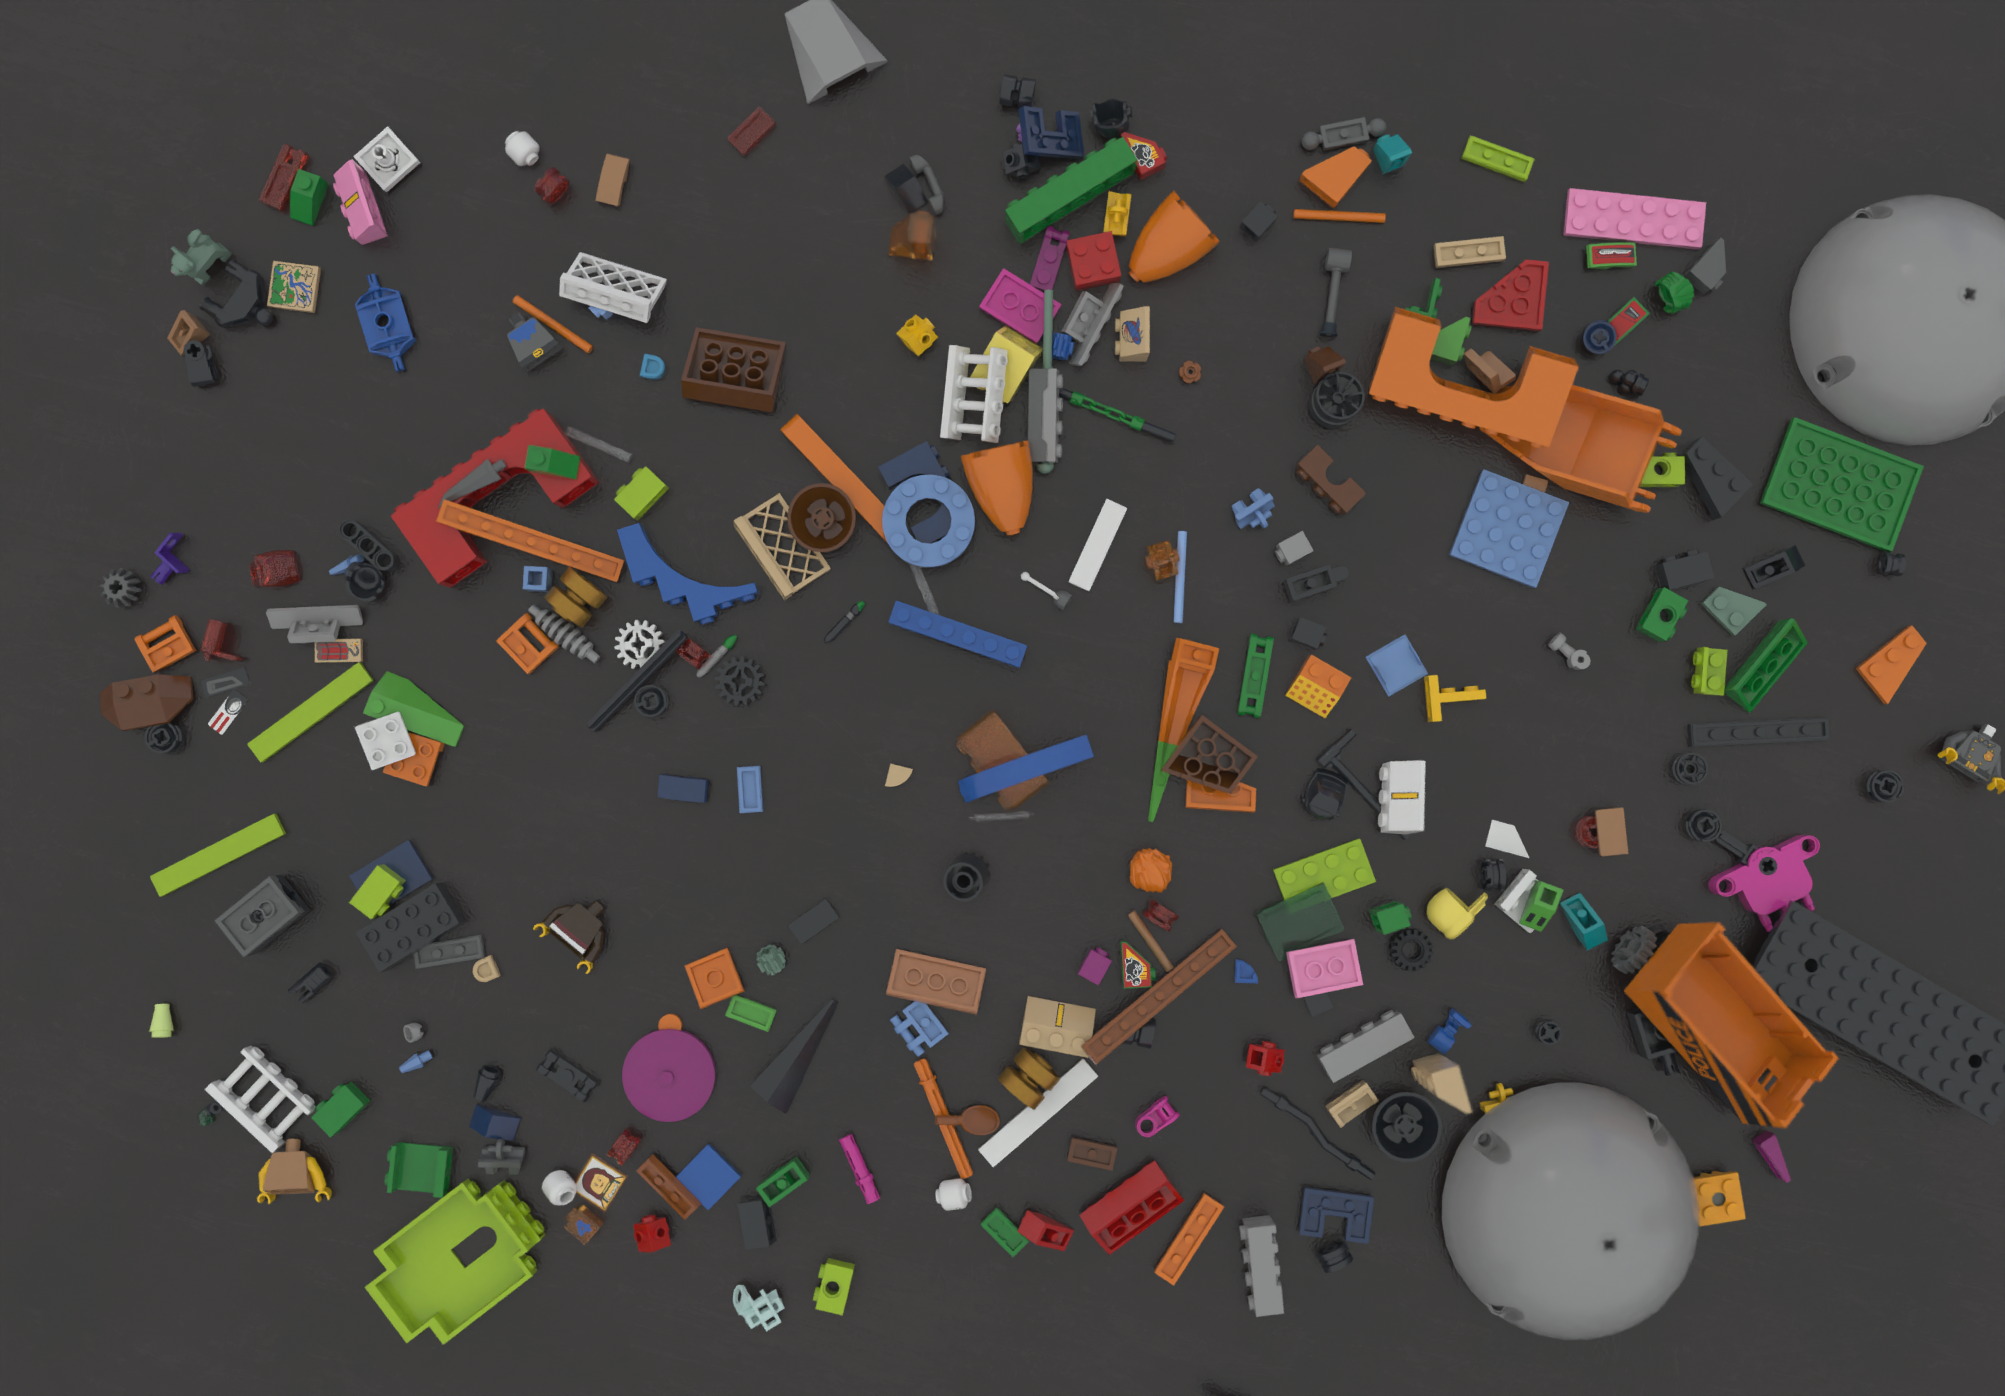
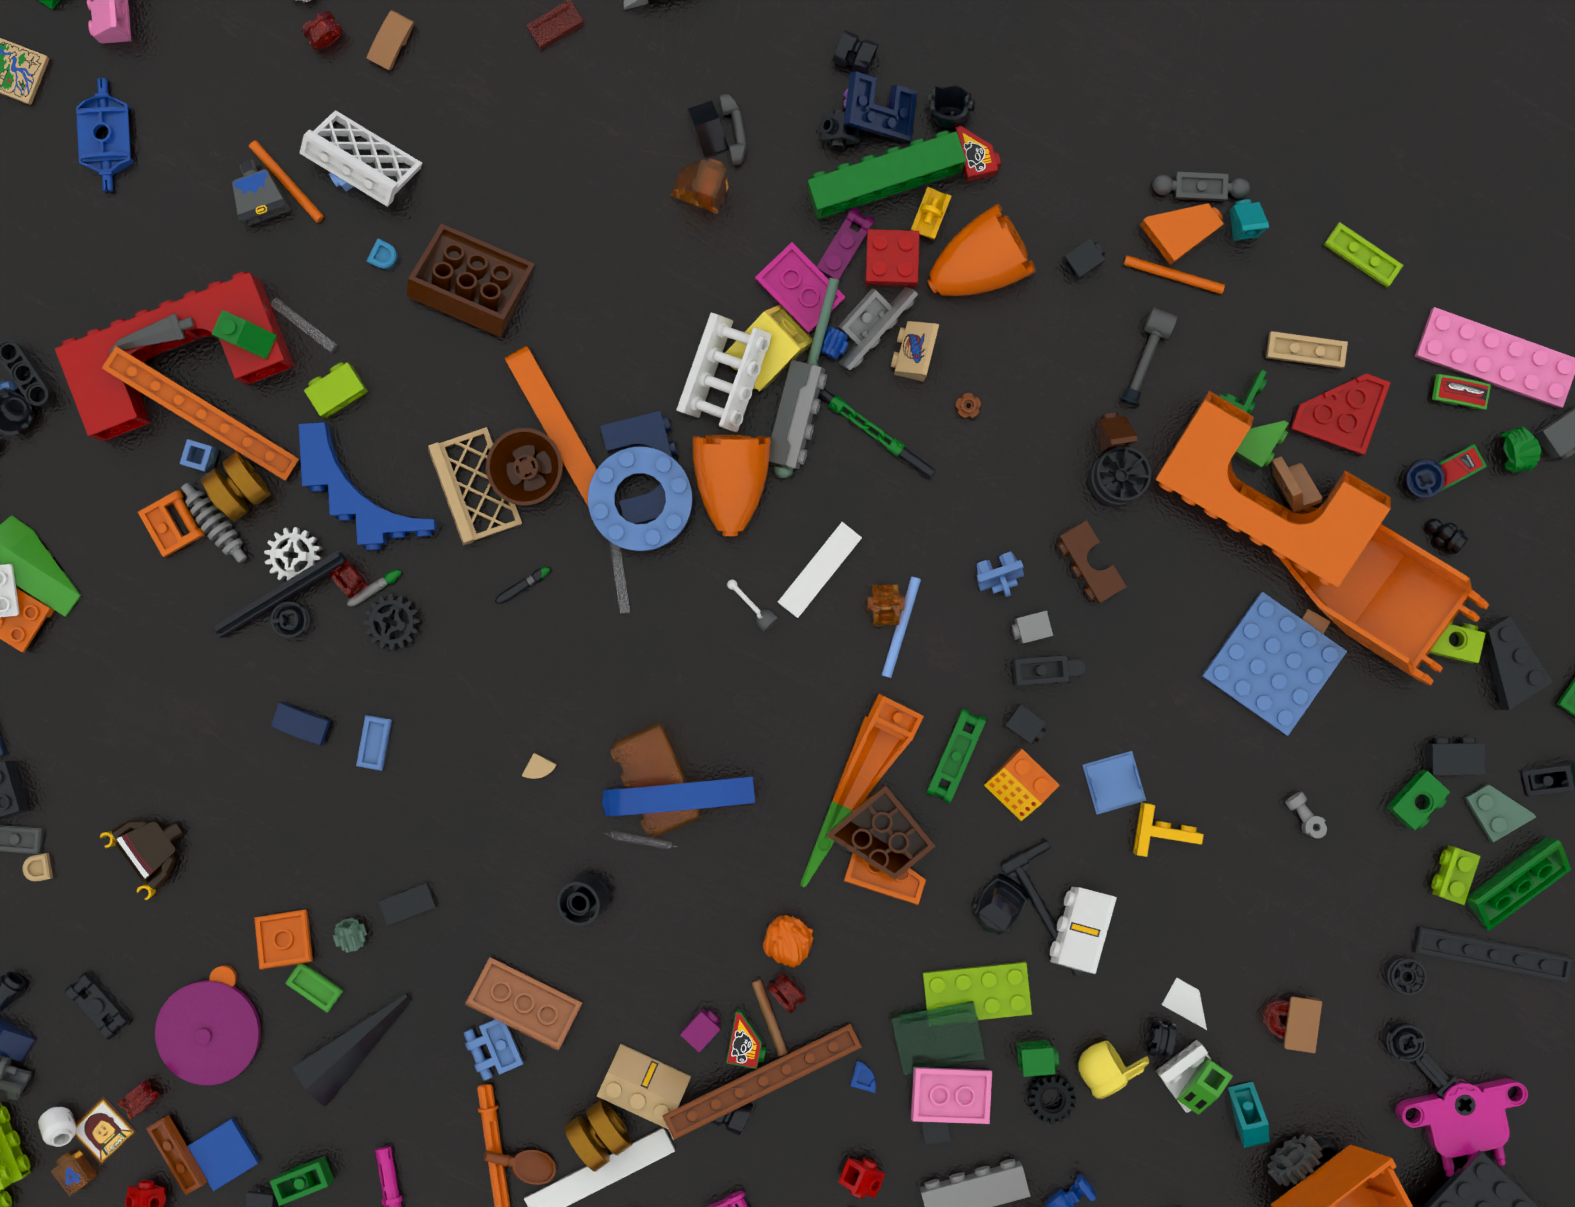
camera: 15 degrees right, 0 degrees up
blue arch [889,601,1027,669] -> none
yellow brick [896,314,938,356] -> none

